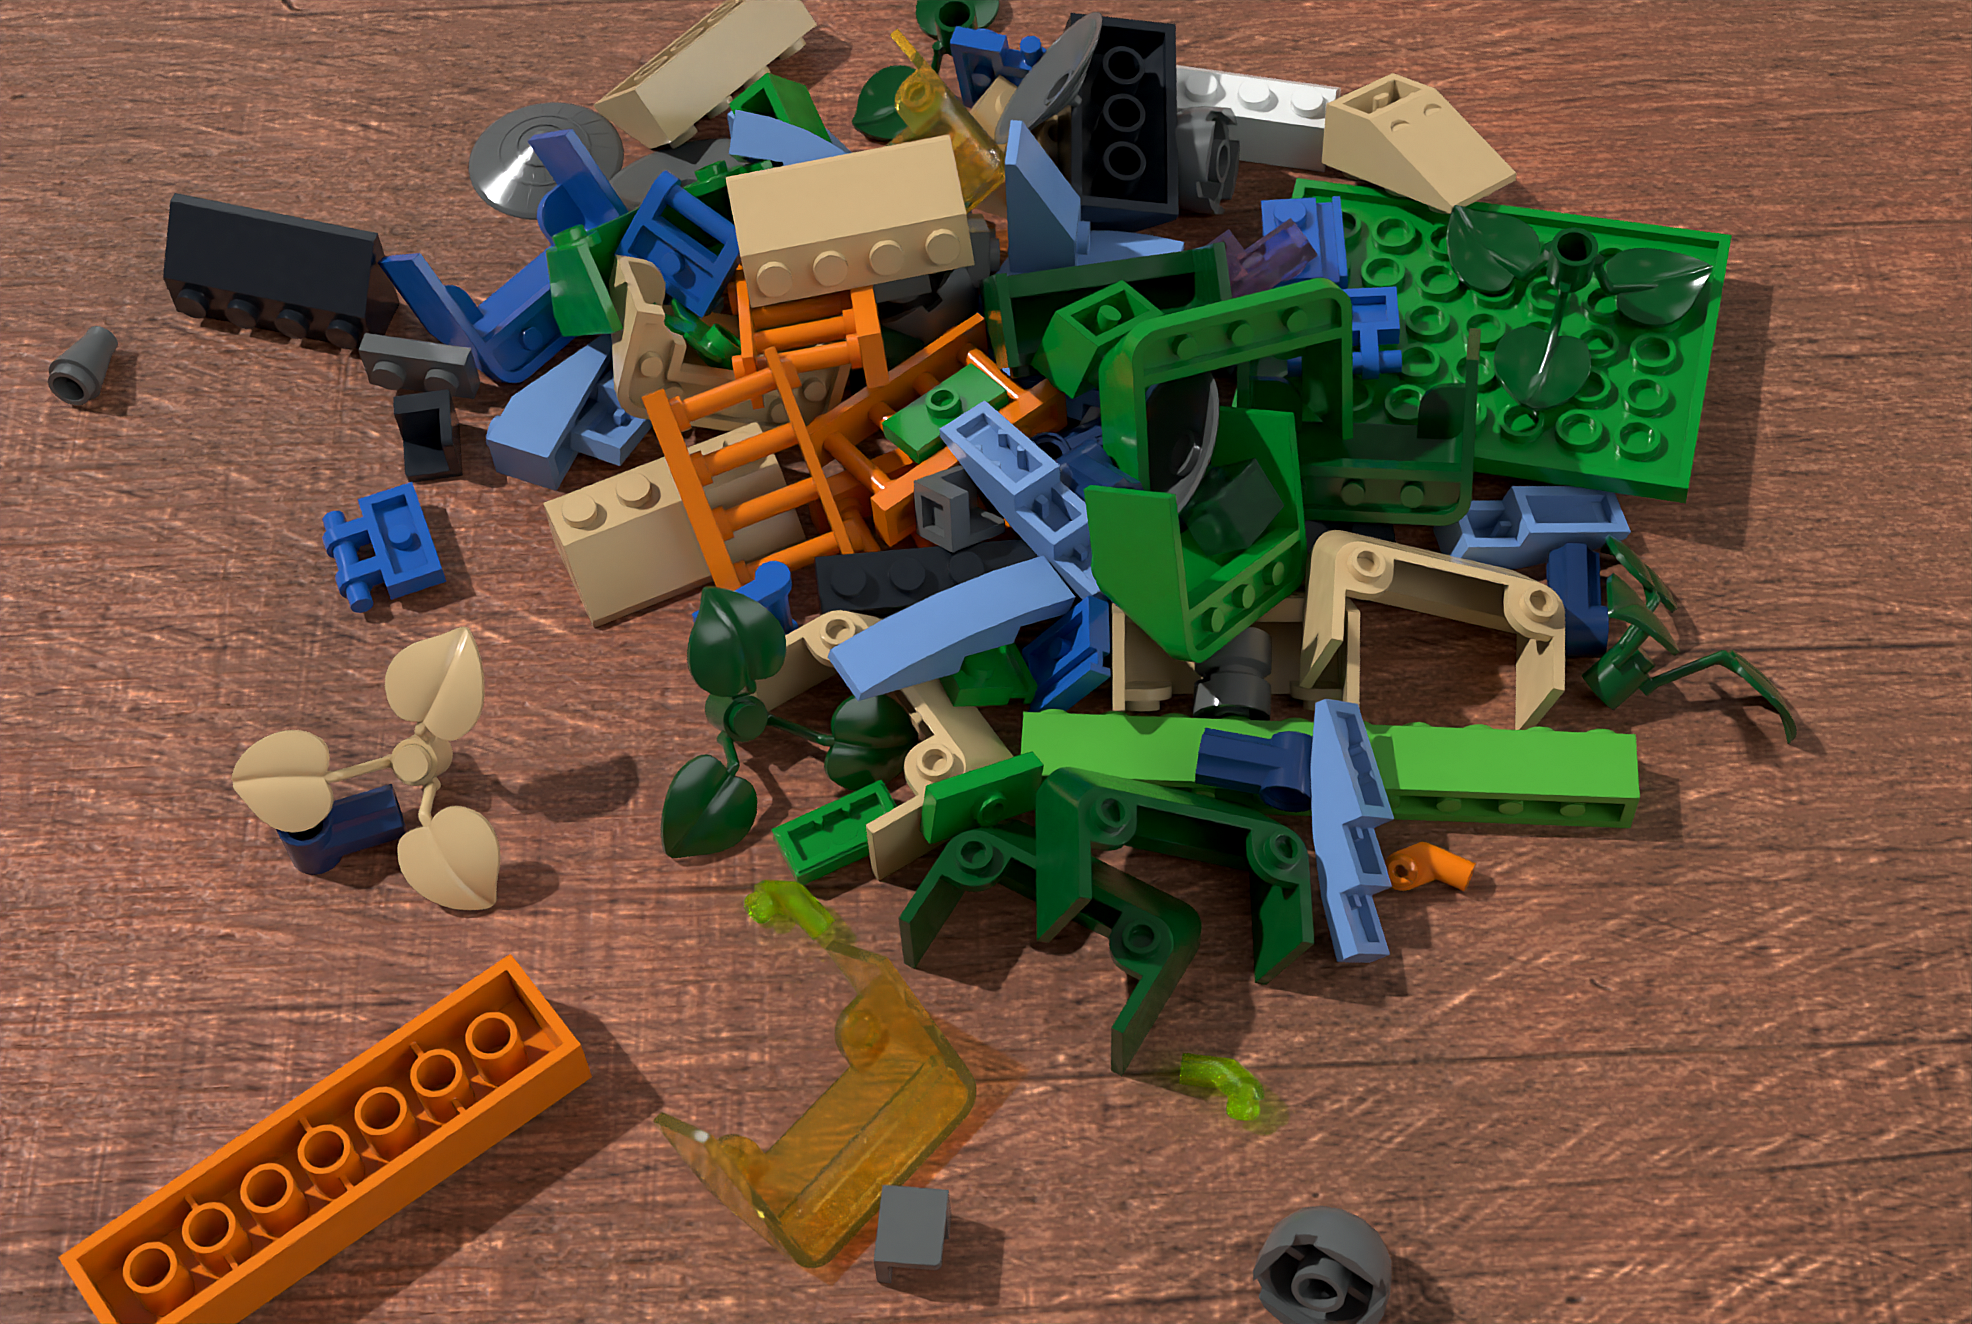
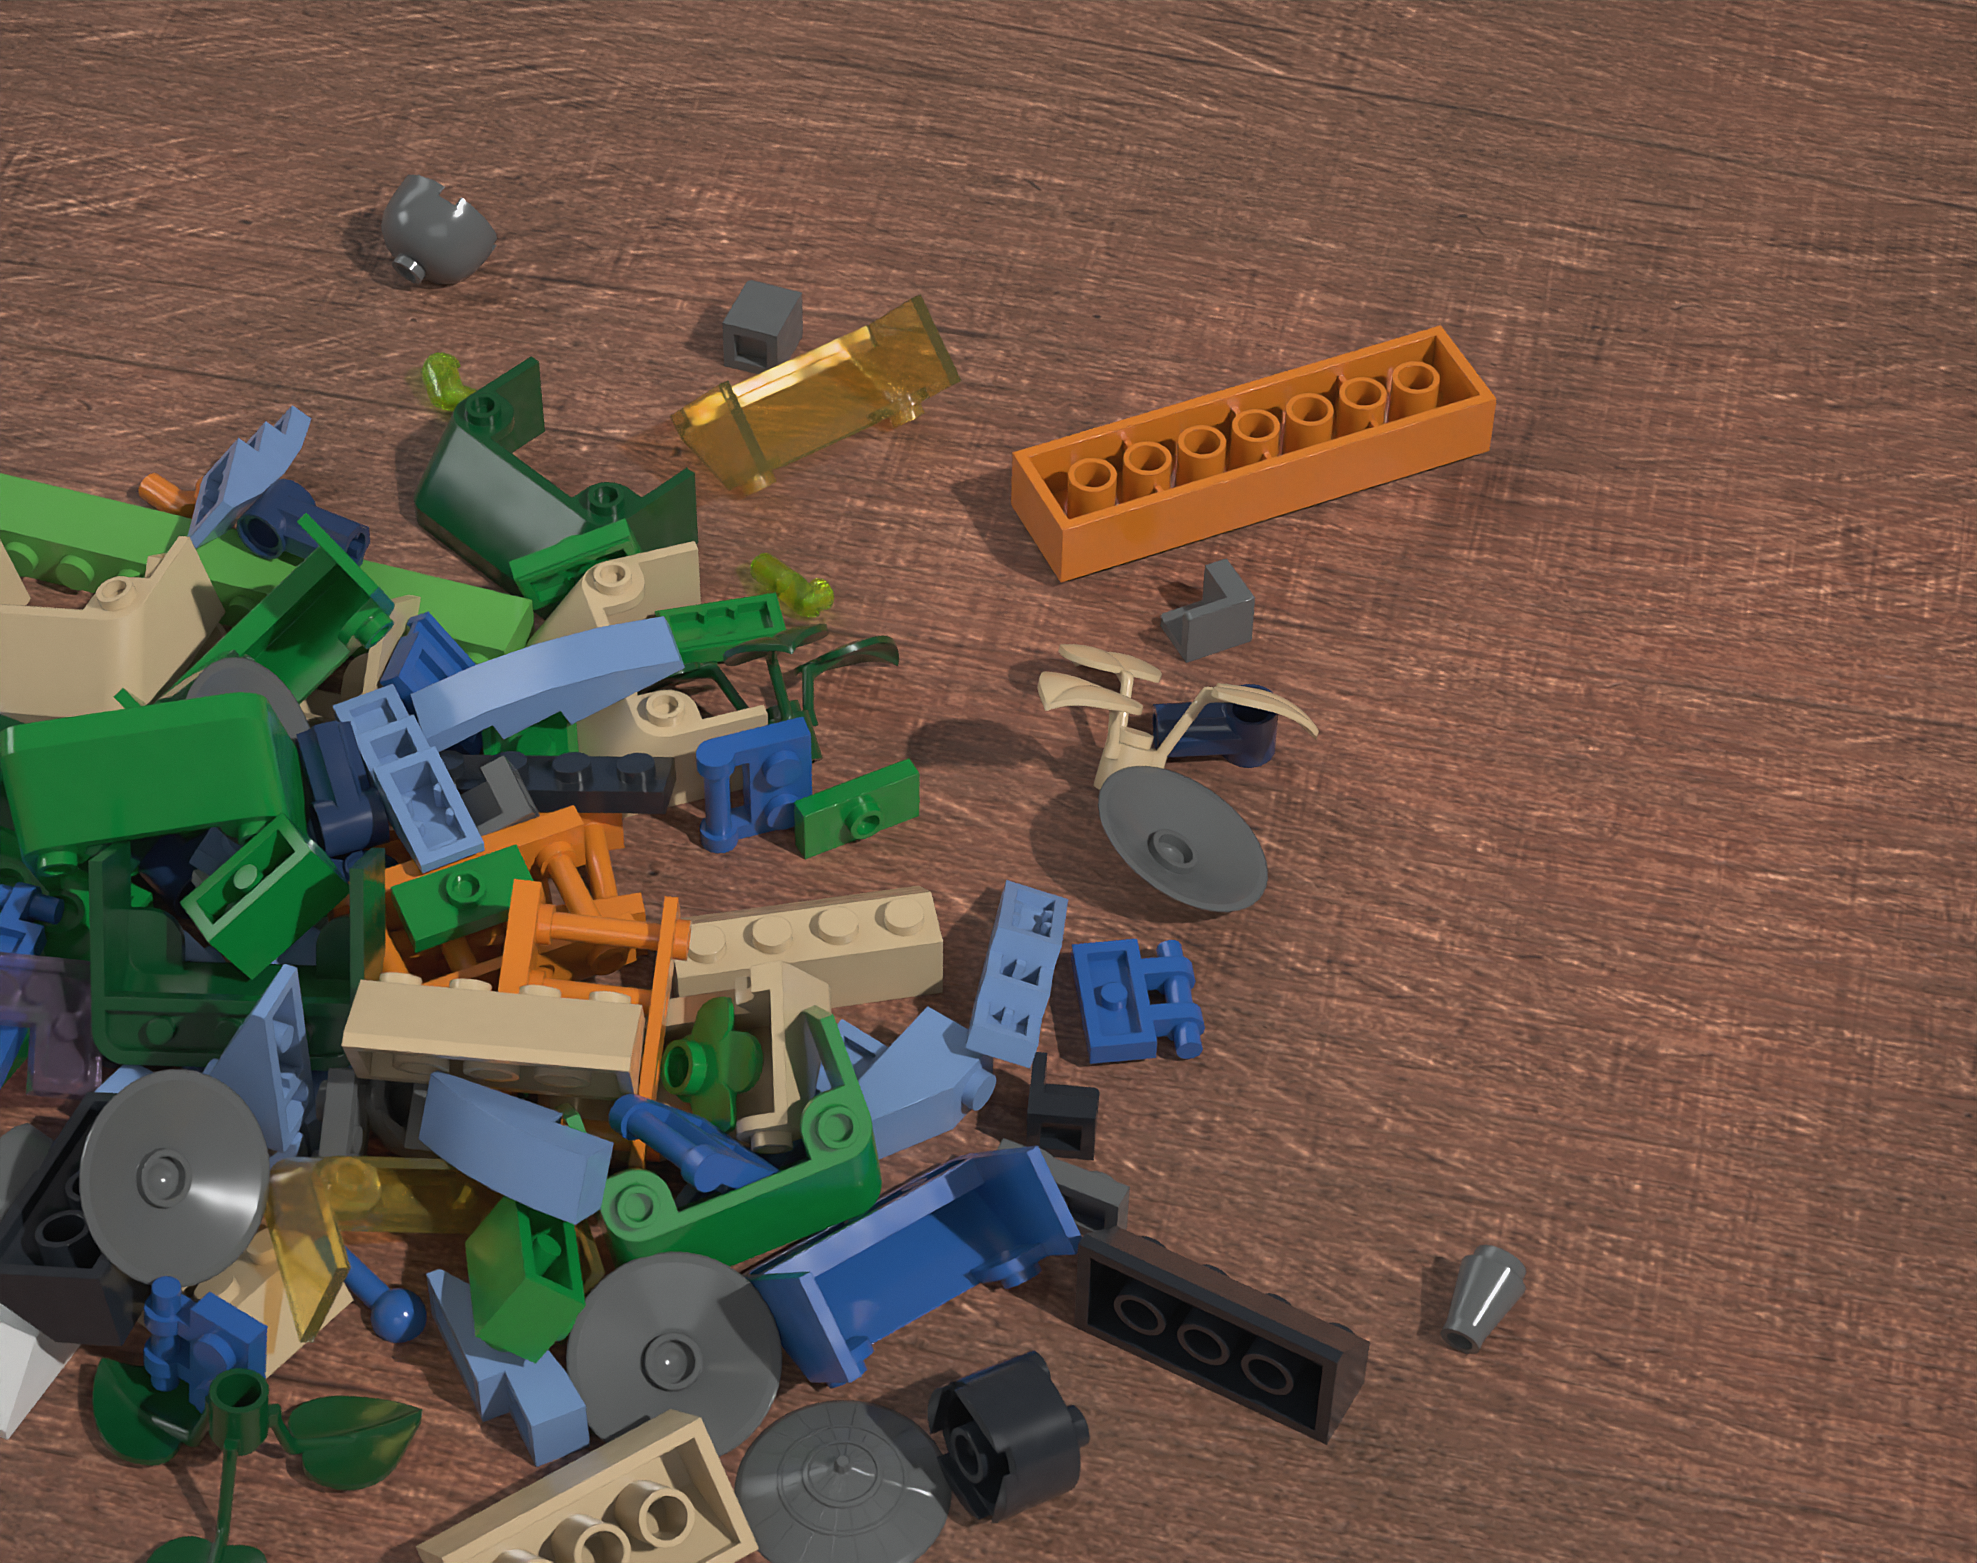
camera: 170 degrees left, 10 degrees down
orange fence [641,346,865,591] -> none
dark green windscreen [1035,767,1314,985] -> none
none -> green plate [794,759,920,859]
none -> black brick [928,1350,1090,1523]
none -> medium blue slope [965,880,1068,1068]
none -> dark grey hat [1098,766,1268,912]
none -> dark grey panel [1160,558,1255,663]

